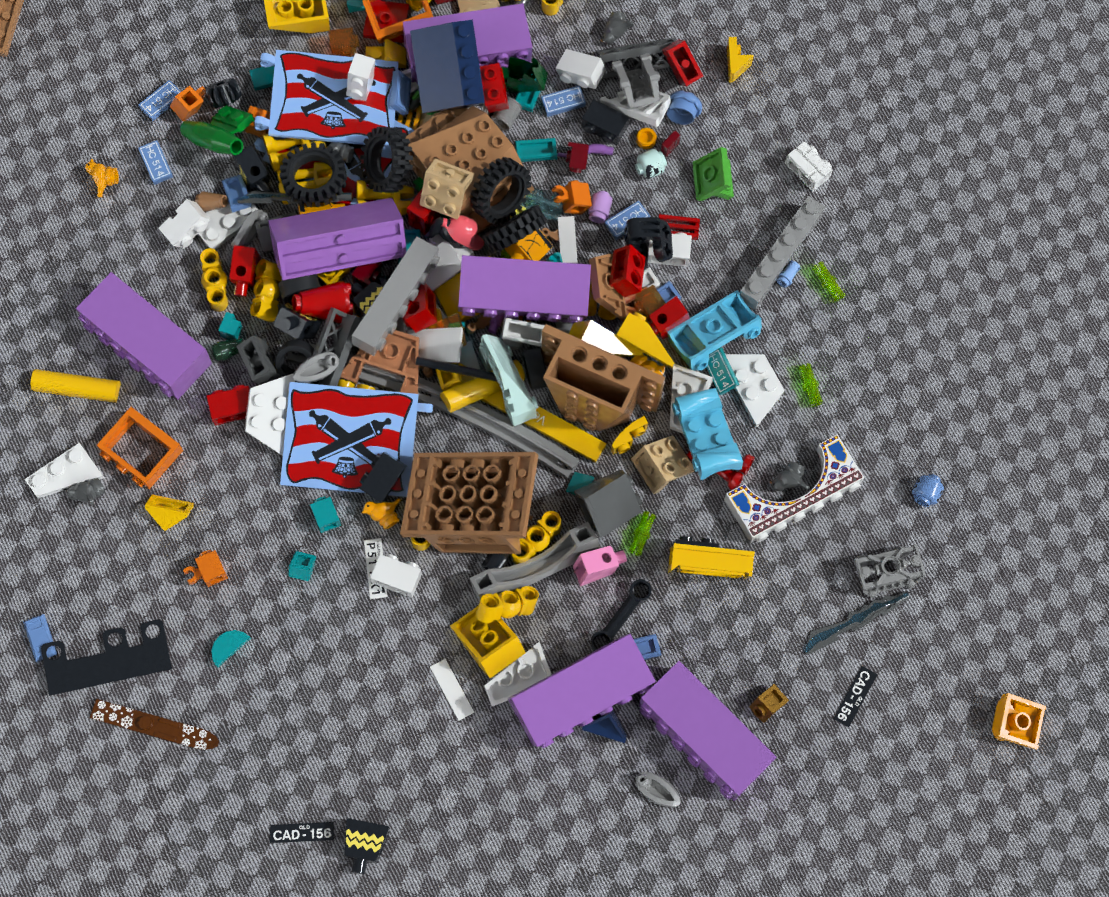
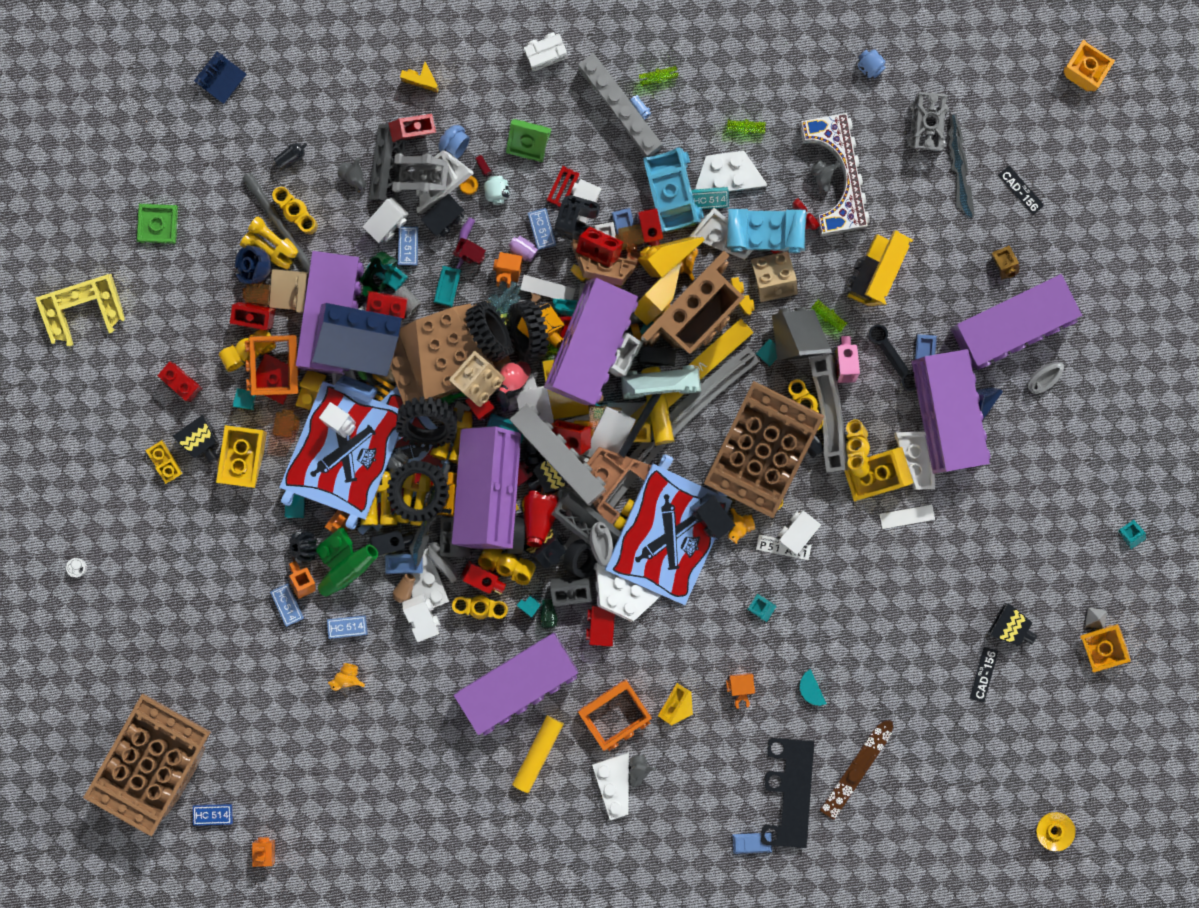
camera: 65 degrees left, 15 degrees up
teal brick [310,497,341,533] -> none

